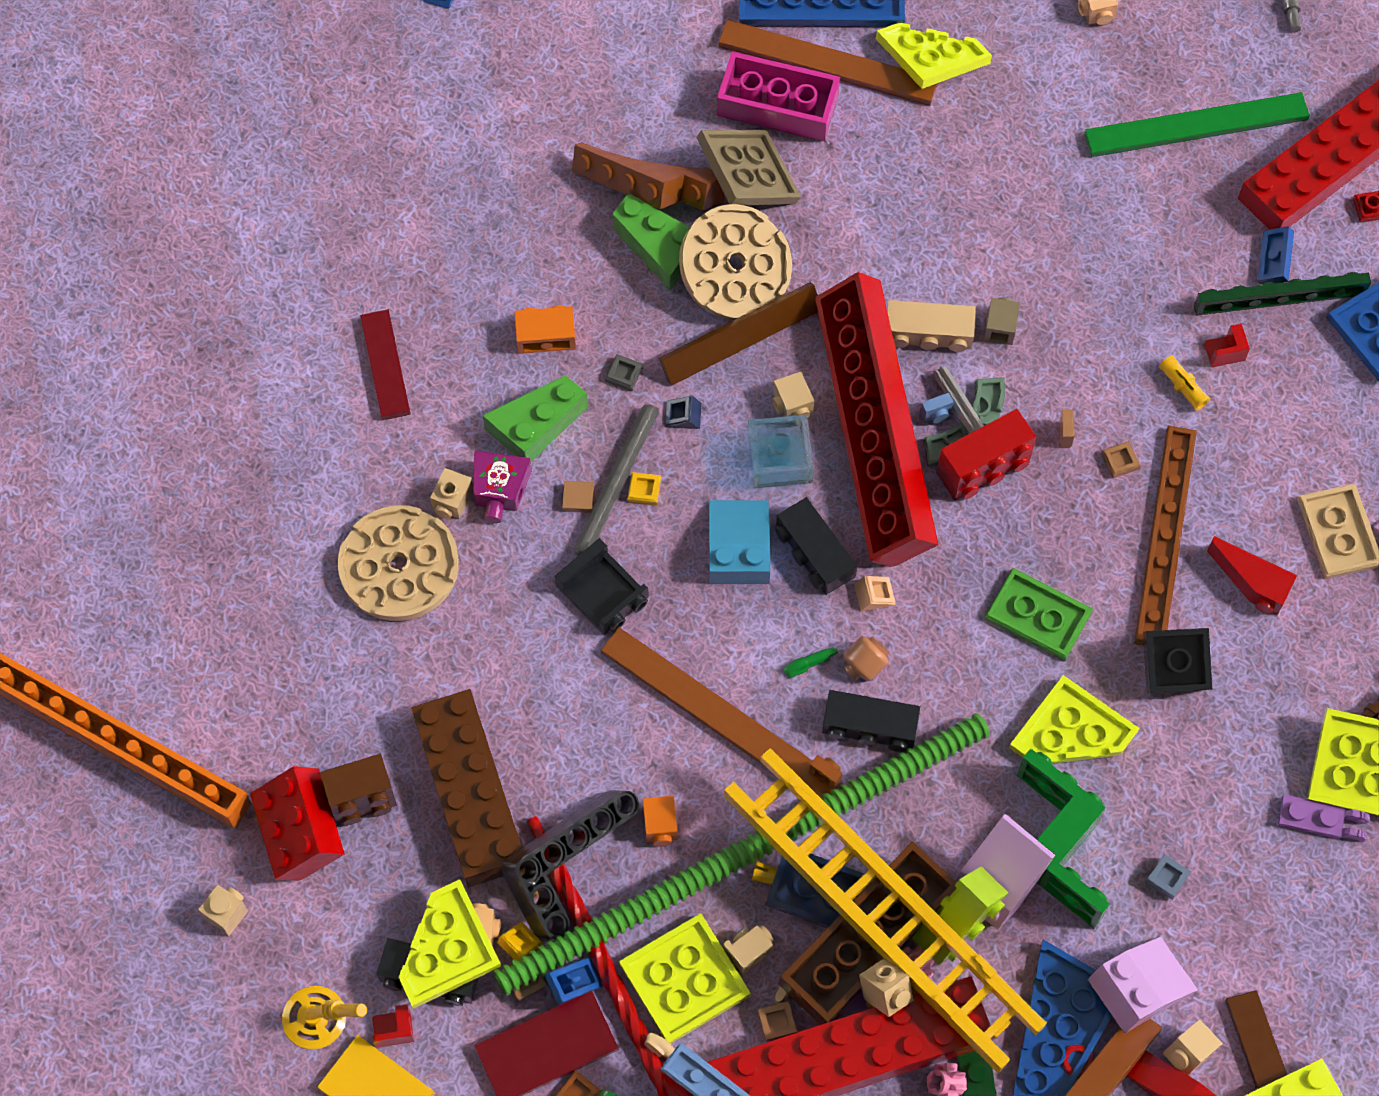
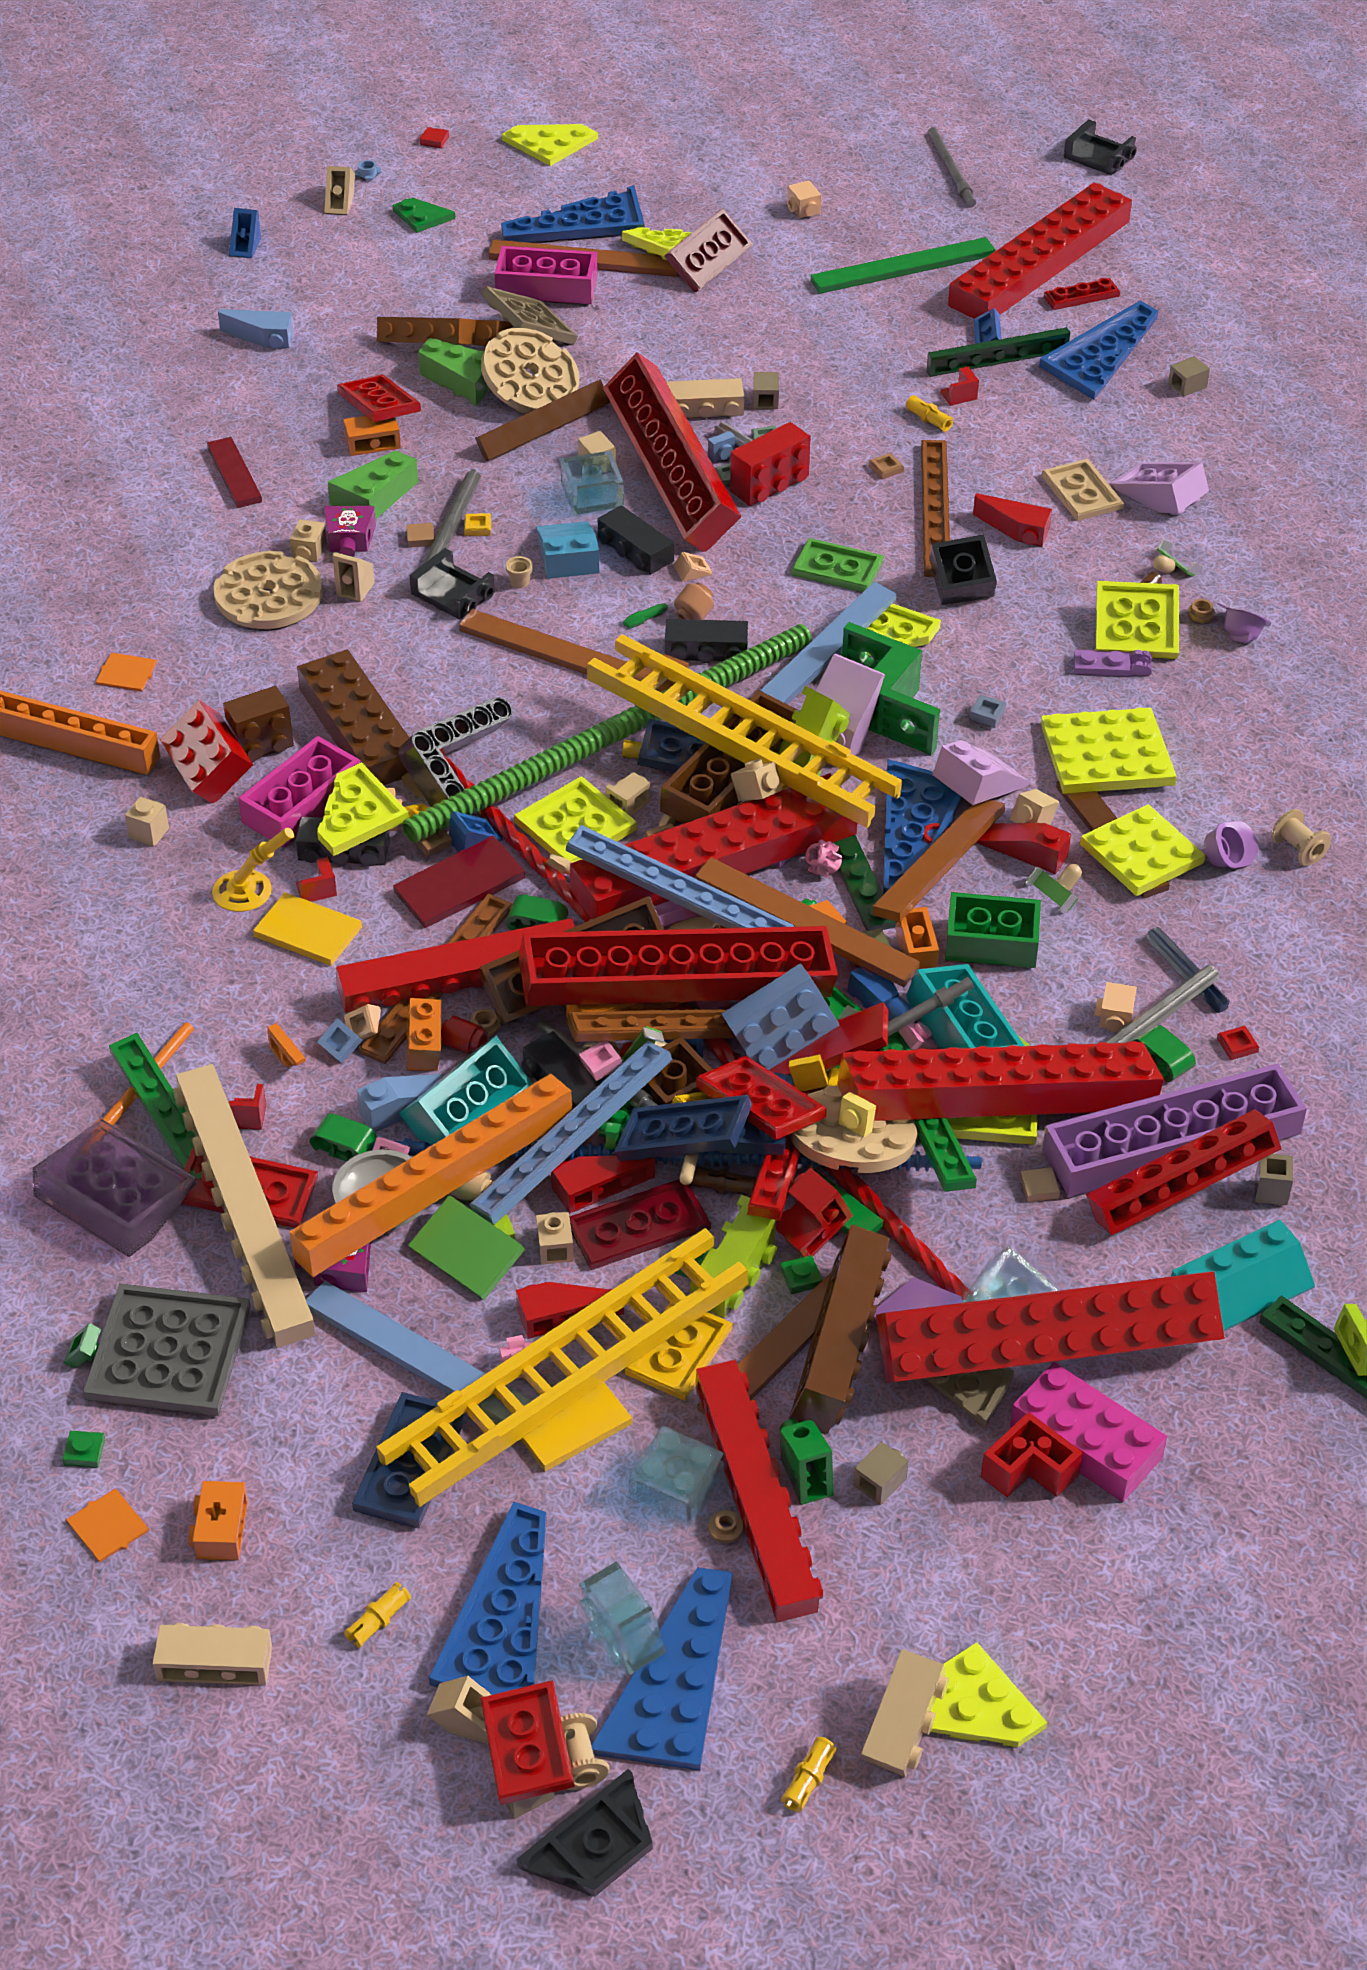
camera: 10 degrees left, 20 degrees down
dark grey tile [605,354,643,391] -> none
orange brick [643,796,678,846] -> none
dark blue slope [665,395,702,429] -> none
medium nougat tile [1059,410,1075,448] -> none
none -> orange piece [96,652,157,692]
none -> medium blue slope [218,309,294,348]
none -> dark pink brick [238,736,361,848]
none -> tan slope [333,553,375,602]
none -> red tile [337,374,421,422]
none -> tan piece [506,556,533,588]
none -> tile [664,208,753,292]
none -> medium blue tile [760,581,896,704]
none -> neon yellow plate [1040,707,1177,794]

